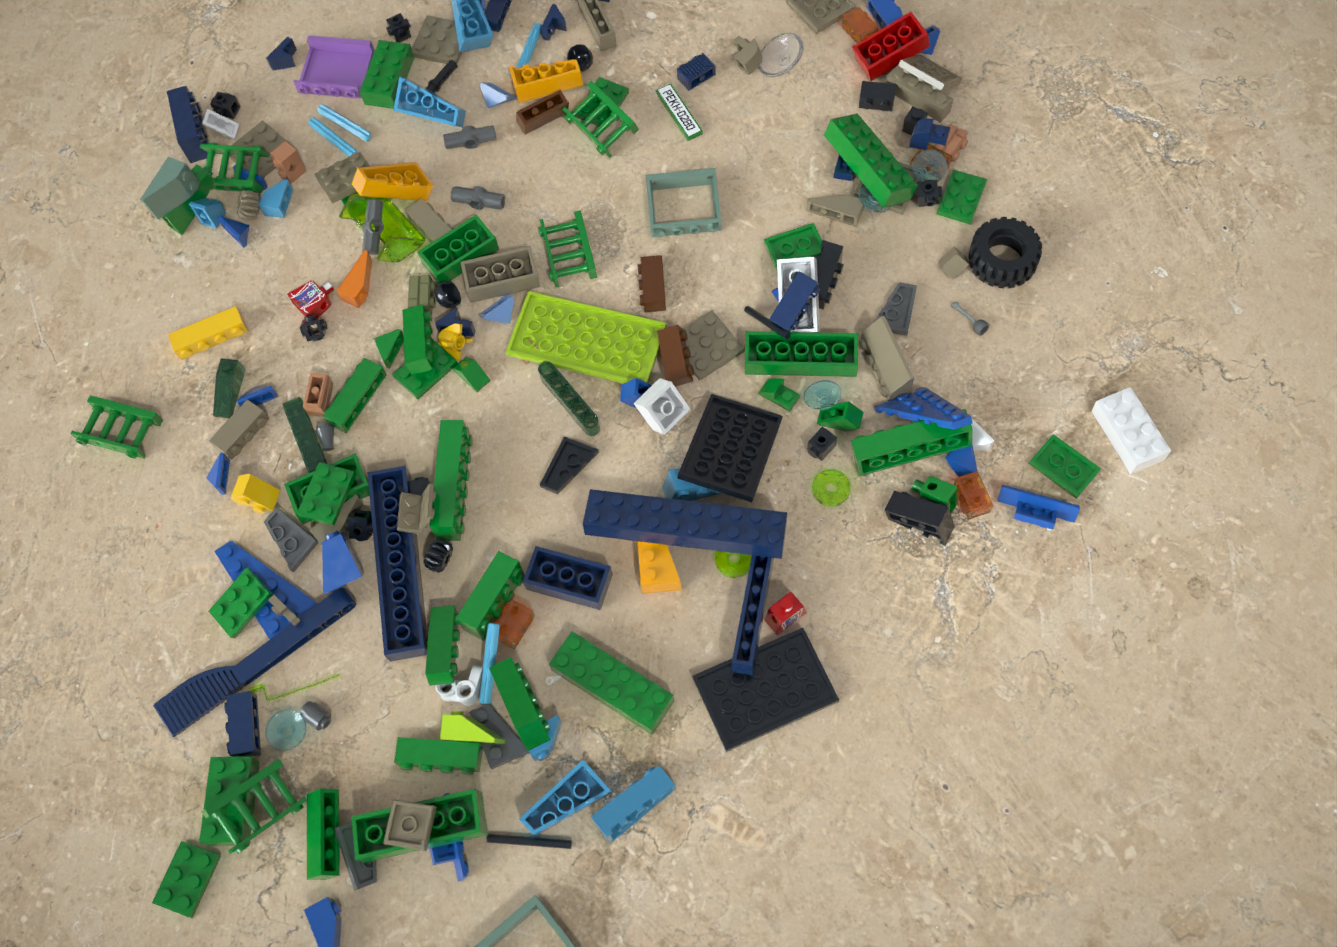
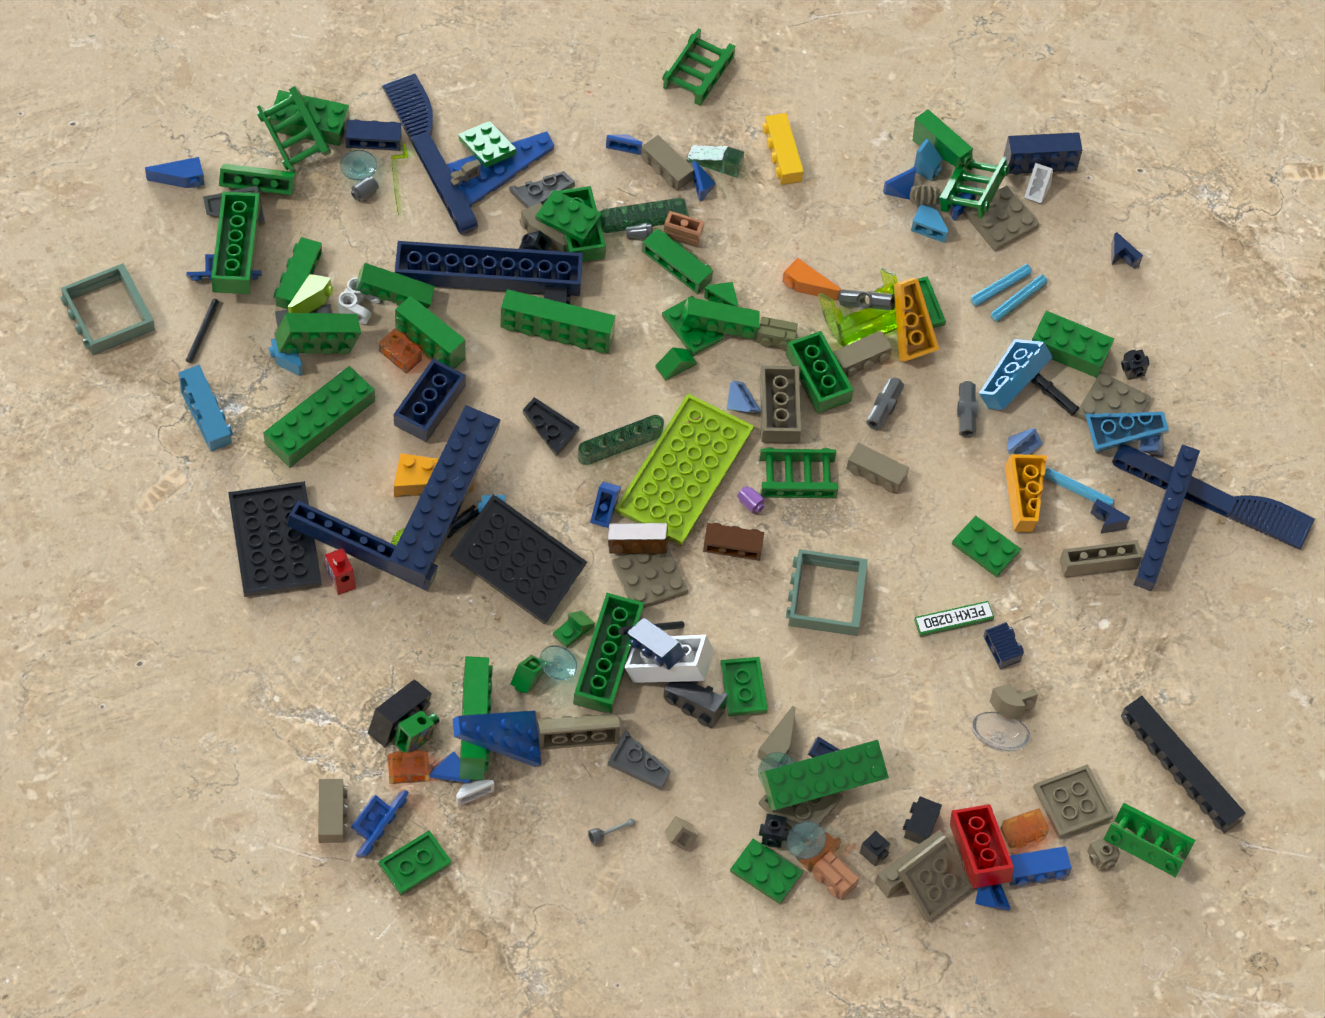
camera: 90 degrees right, 5 degrees down
sand green slope [140,157,200,220] -> none
green plate [152,841,221,918] -> none
black brick [210,91,241,119] -> none
yellow brick [231,474,280,513] -> none
nougat brick [270,141,307,184] -> none
red torso [287,281,334,316] -> none
medium lavender panel [294,35,375,99] -> none
black brick [300,314,328,342] -> none
dark tan plate [314,152,370,204] -> none
blue slope [322,530,364,594] -> none
dark tan plate [383,800,436,851] -> none
dark tan bracket [397,483,436,534] -> none
black gear [423,538,453,573] -> none
black hair [435,281,461,309] -> none
dark blue slope [435,308,476,337] -> none
yellow brick [438,323,473,360] -> none
medium azure axle [479,623,500,704] -> none
reddish brown brick [516,90,569,135] -> none
dark azure wedge [519,760,611,837] -> none
green fence [562,81,639,158] -> none
black hair [567,44,593,72] -> none
white brick [633,378,690,435] -> none
black brick [807,426,837,461] -> none
clear neon green tile [812,469,851,507] -> none
dark blue brick [909,118,950,151] -> none
black tyre [968,217,1042,289] -> none
white brick [1091,387,1171,475] -> none
none -> dark tan brick [318,779,348,843]
none -> medium lavender brick [737,486,765,514]
none -> dark tan brick [846,442,909,494]

